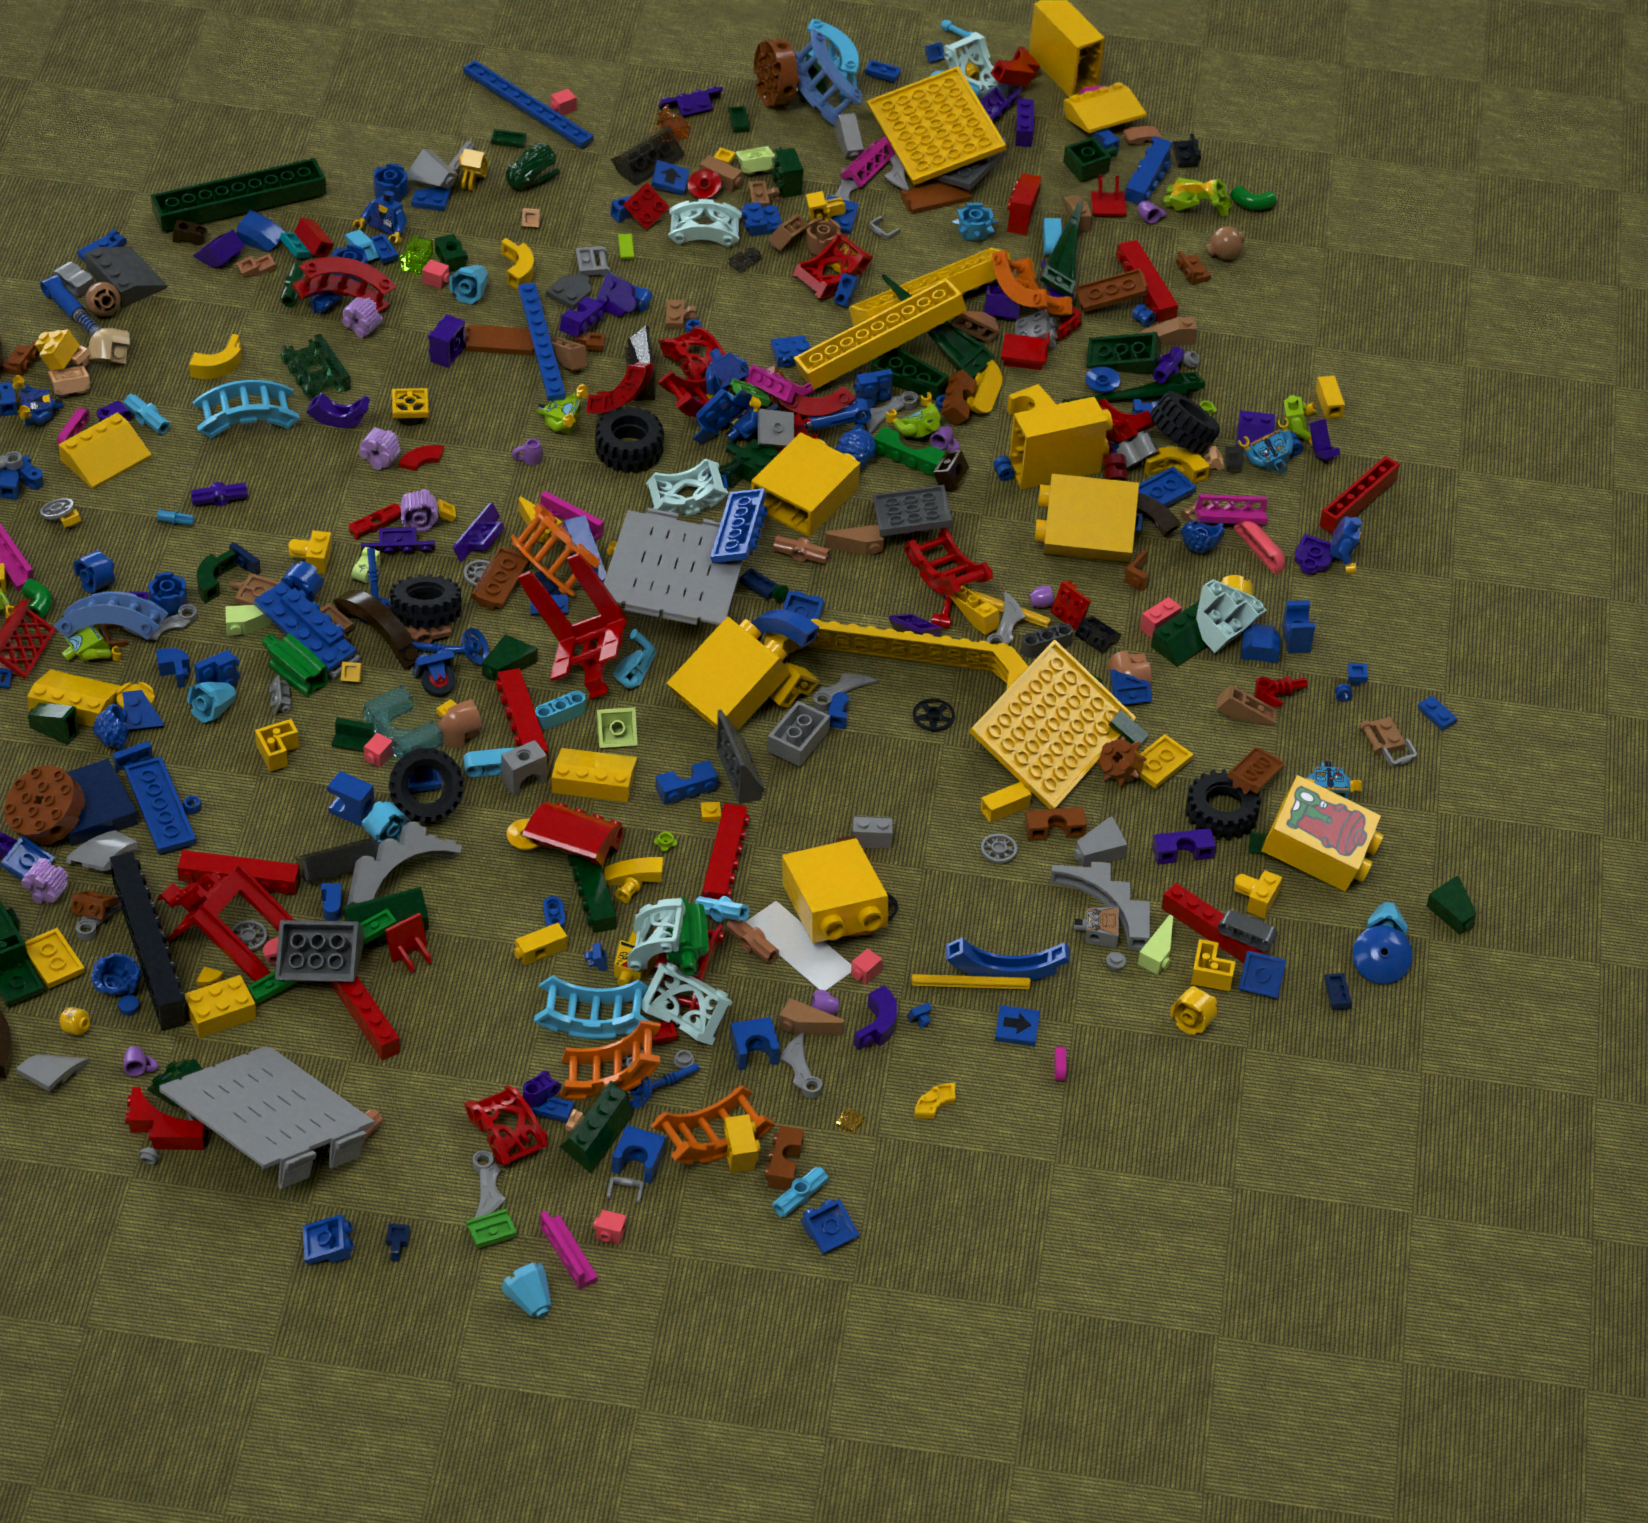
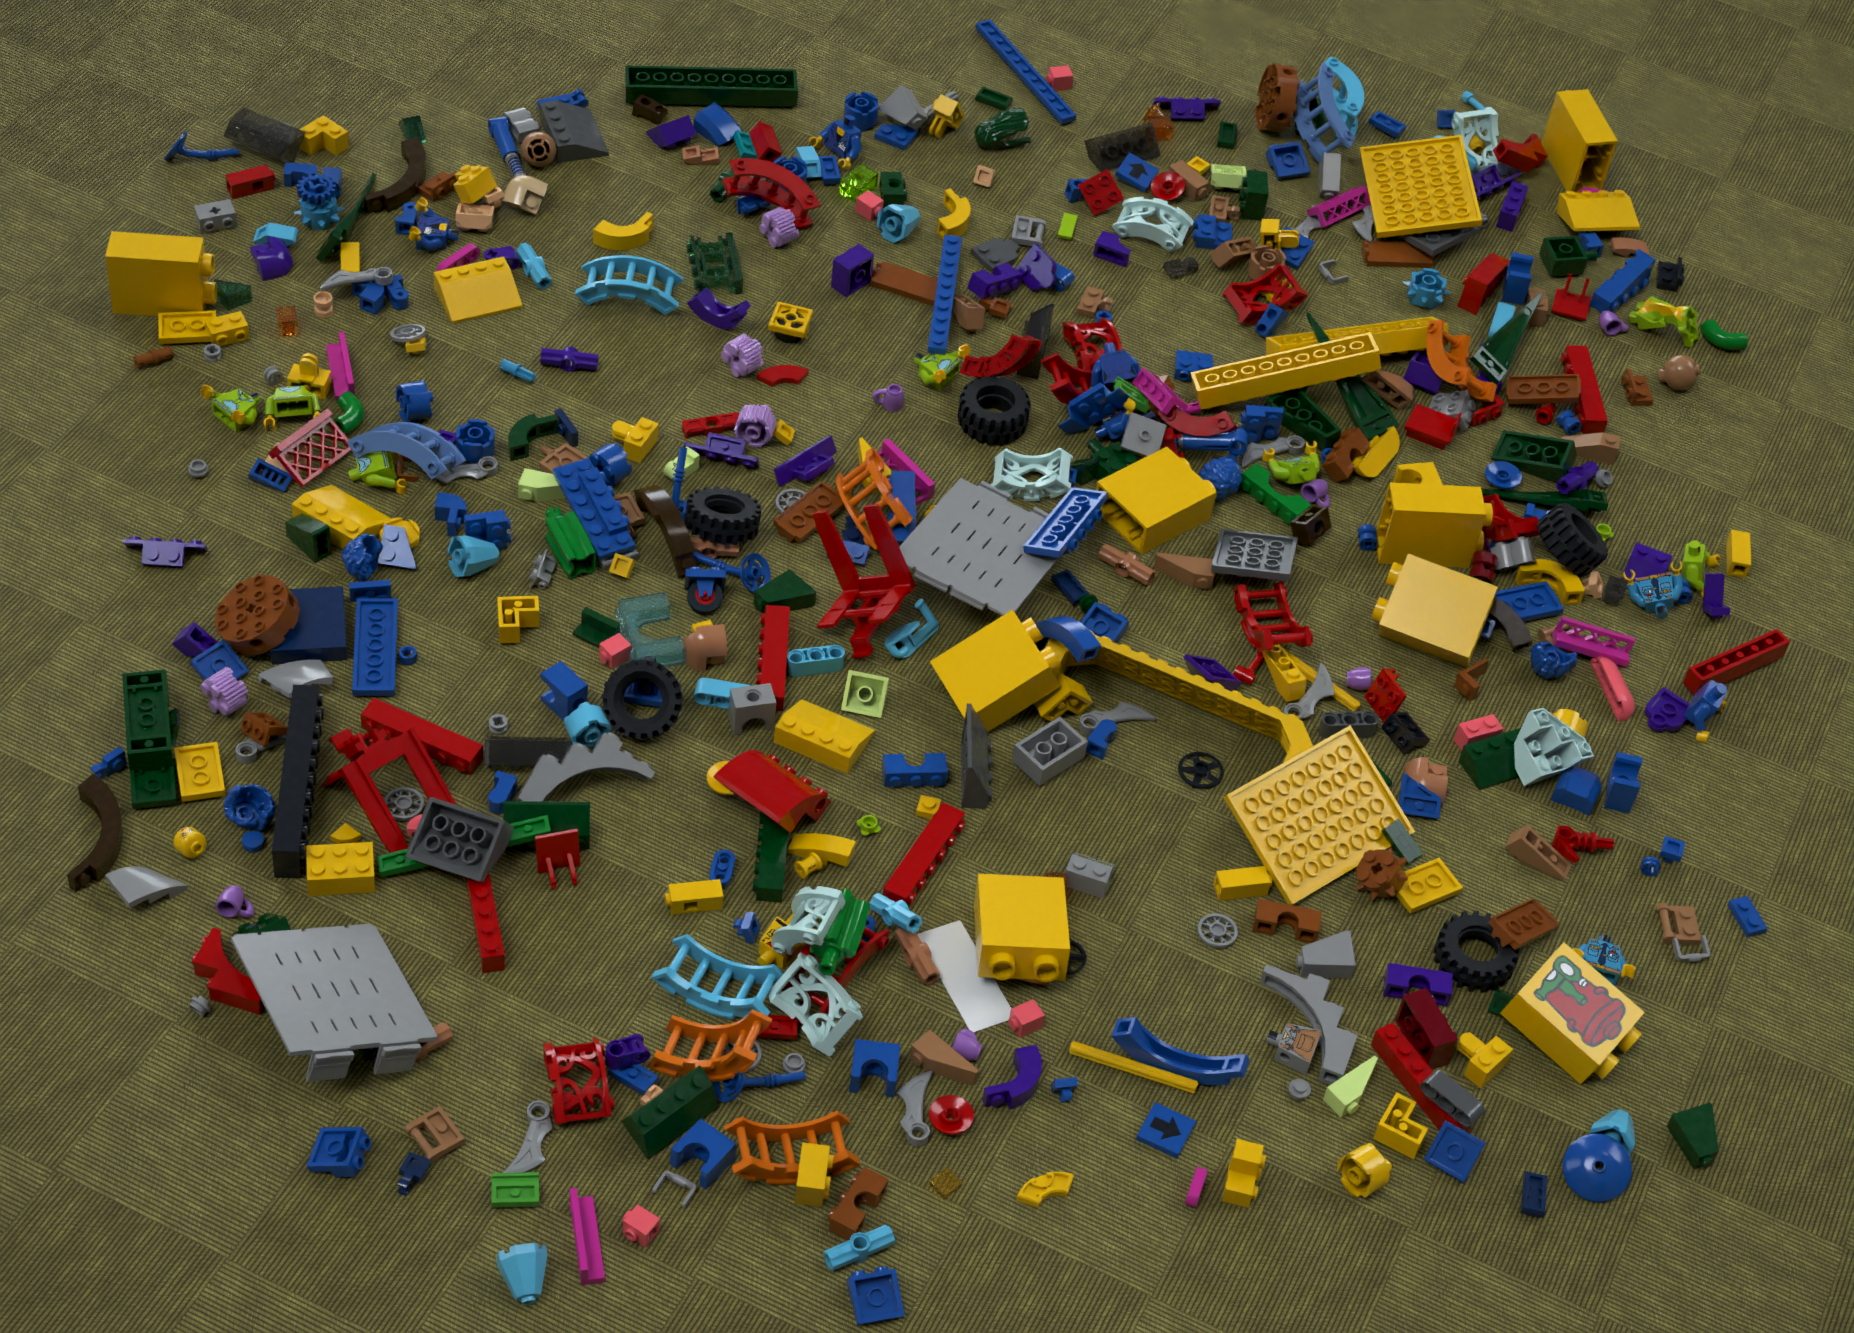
camera: 15 degrees right, 0 degrees up
none -> medium nougat plate [404,1106,465,1164]
none -> light grey bush [489,714,508,735]
none -> red dish [929,1095,974,1135]
none -> dark purple arch [1093,231,1131,267]
none -> yellow brick [1222,1139,1266,1208]
none -> blue plate [1265,142,1311,180]
none -> dark red brick [1395,988,1458,1070]
none -> blue piece [1502,252,1534,305]
none -> red cone [1535,403,1556,424]

